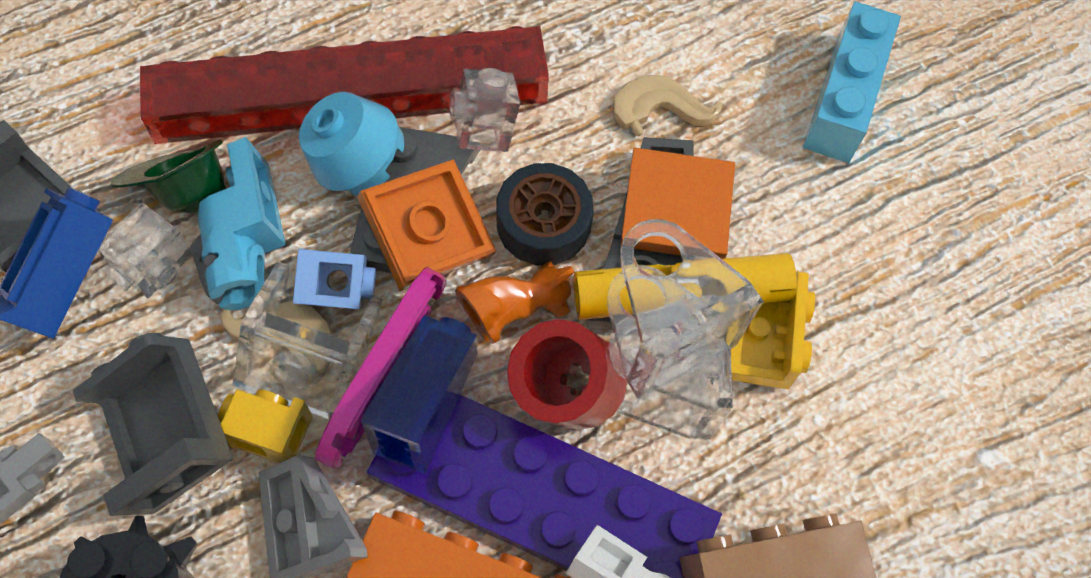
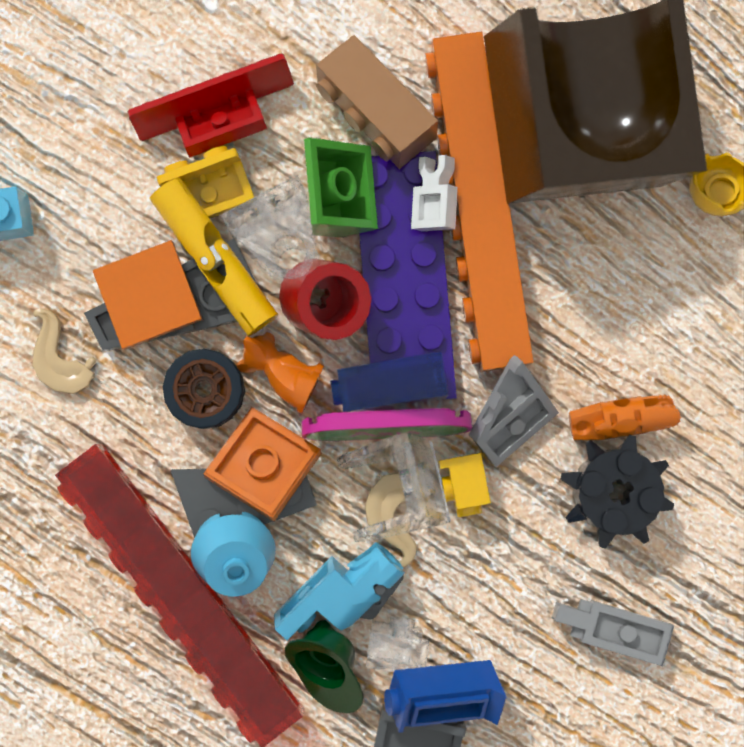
camera: 110 degrees left, 20 degrees up
dark grey panel [73,332,233,516] -> none
light blue brick [293,249,376,309] -> none
clear brick [449,68,520,152] -> none
clear hose [607,219,764,400] -> none
none -> red bracket [127,53,294,158]
none -> bright green slope [304,137,378,238]

